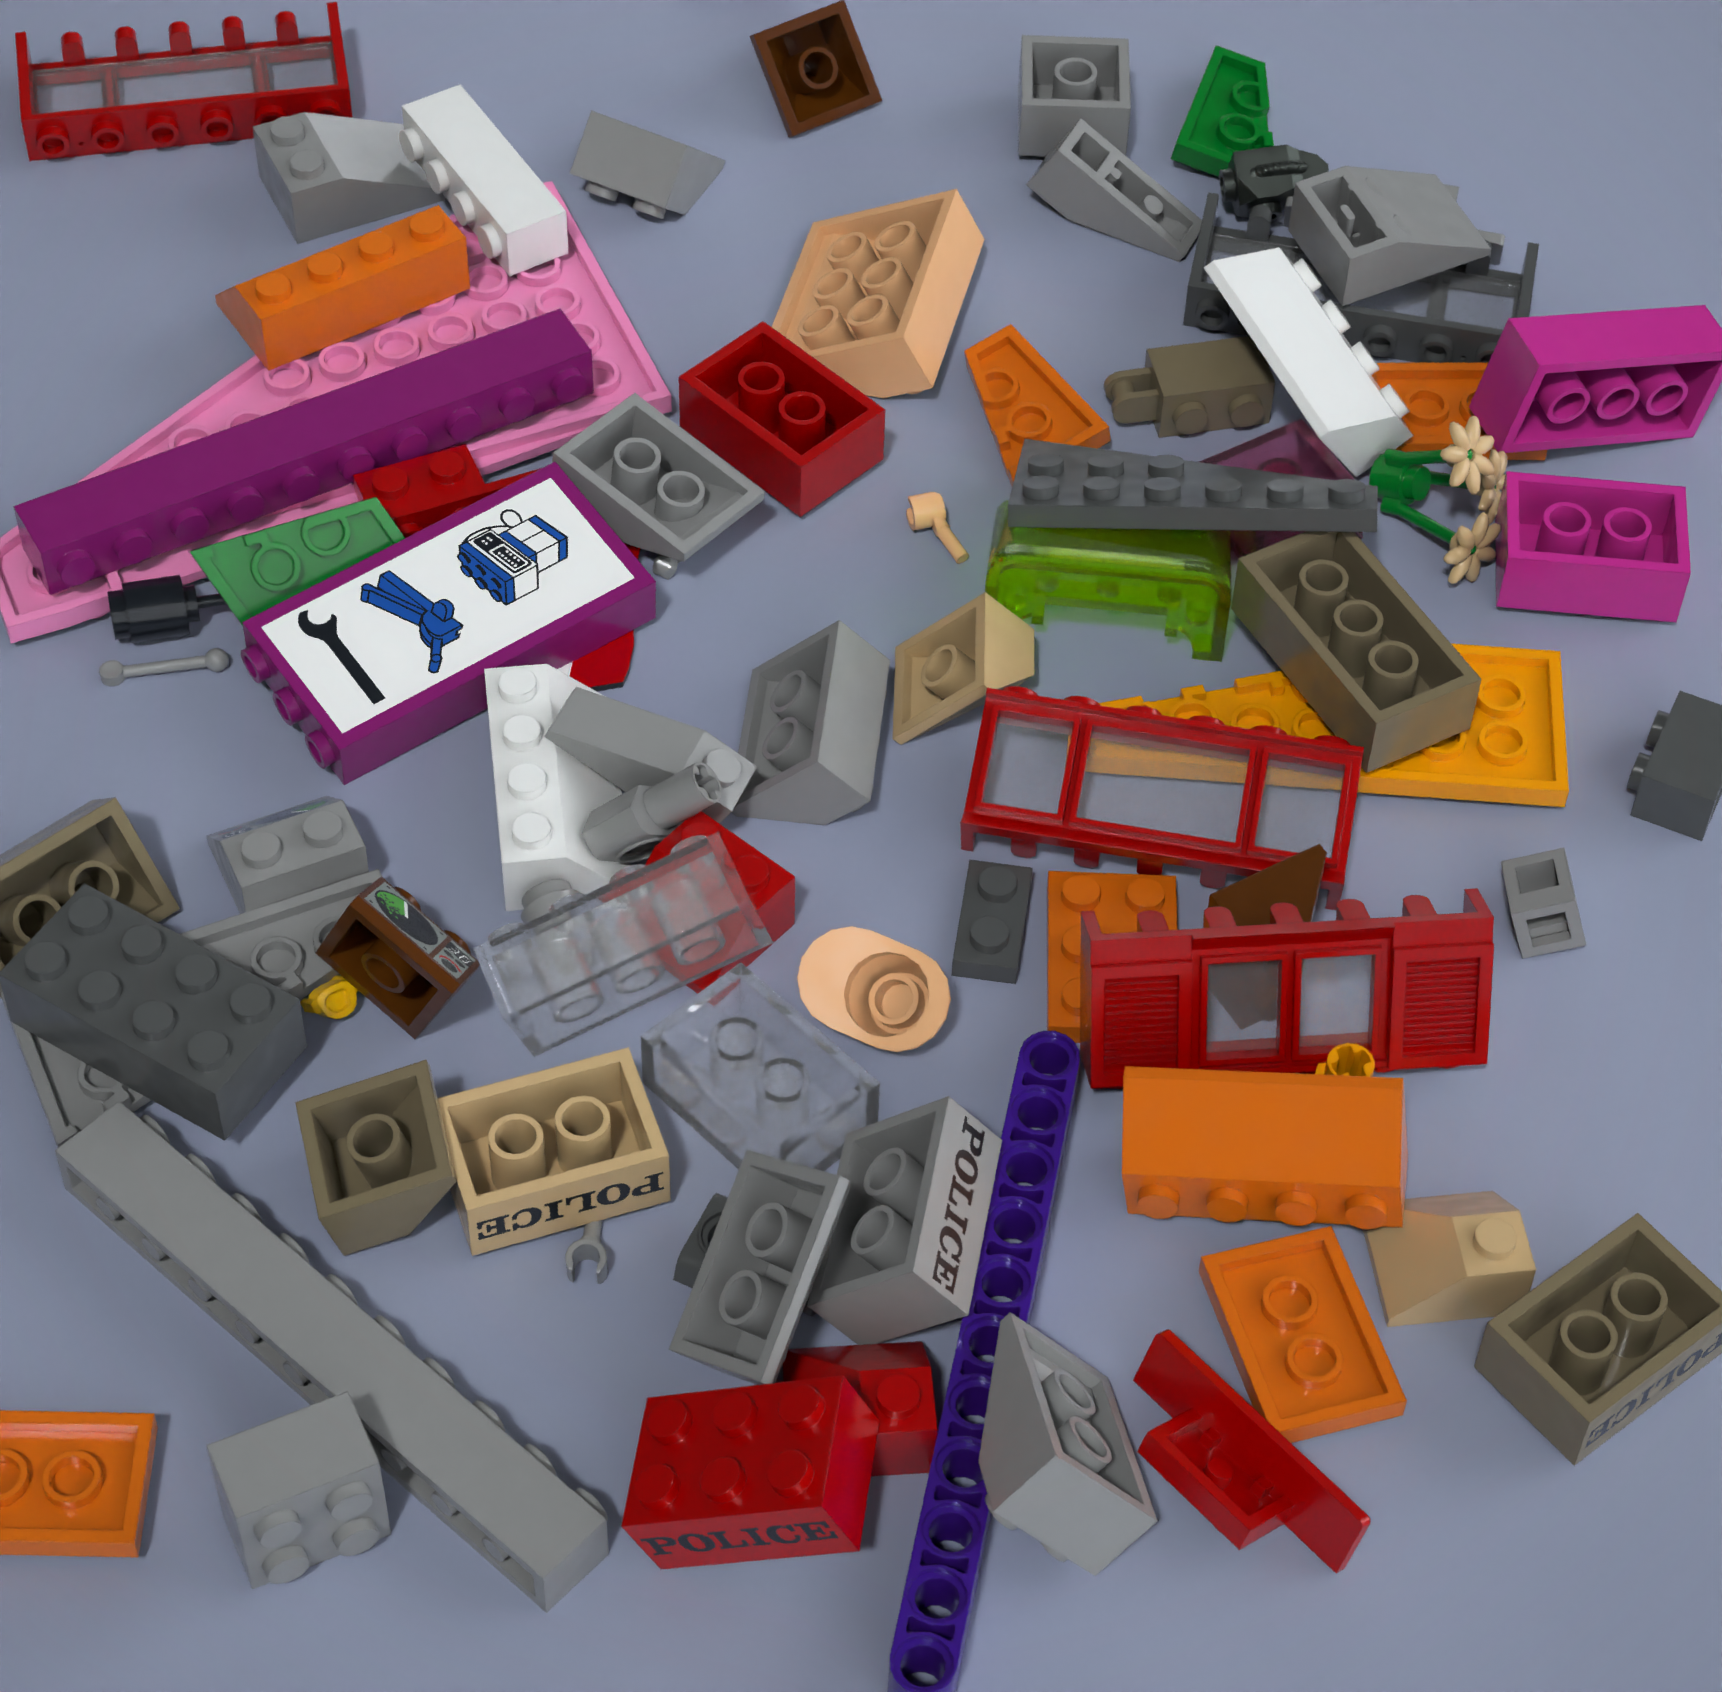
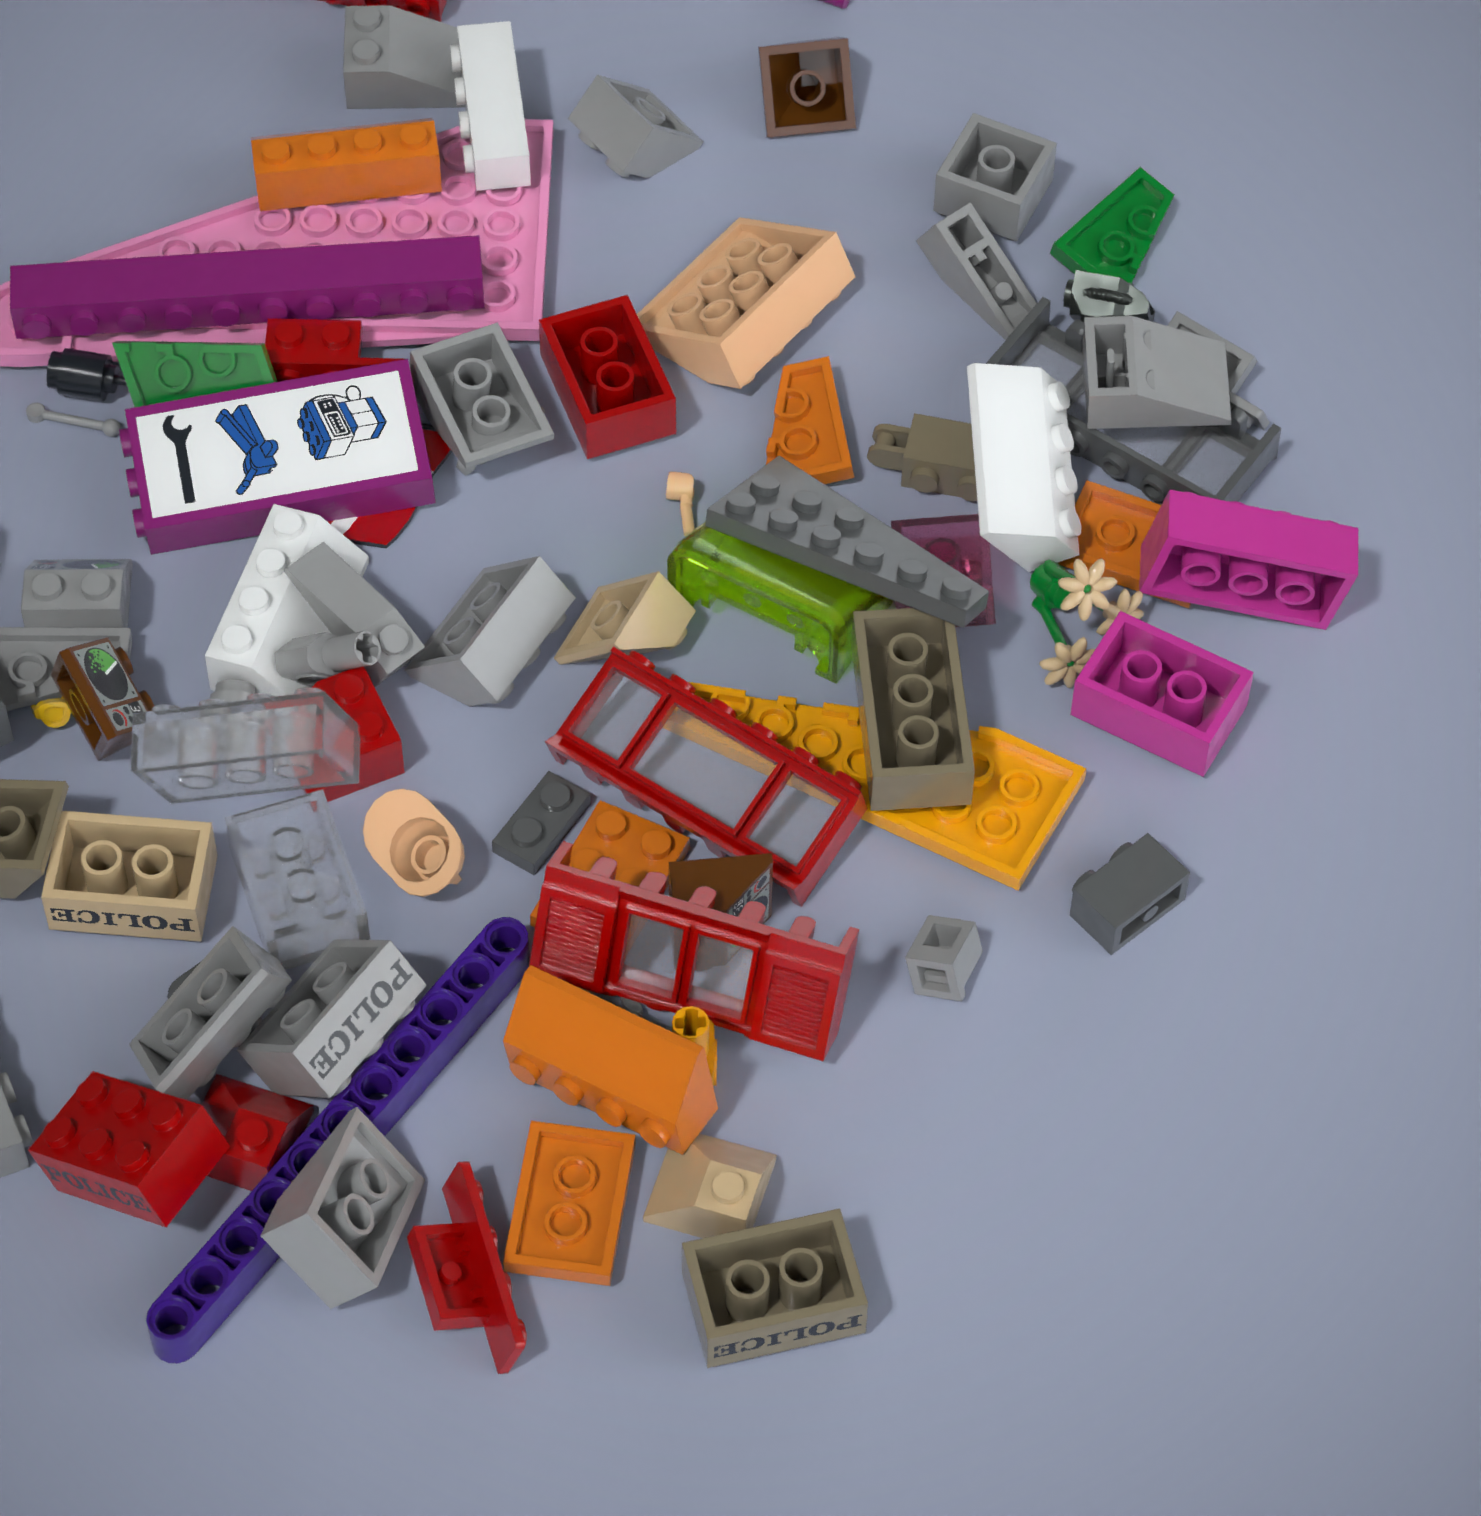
camera: 25 degrees right, 5 degrees up
light grey hand [565,1220,608,1284] -> none

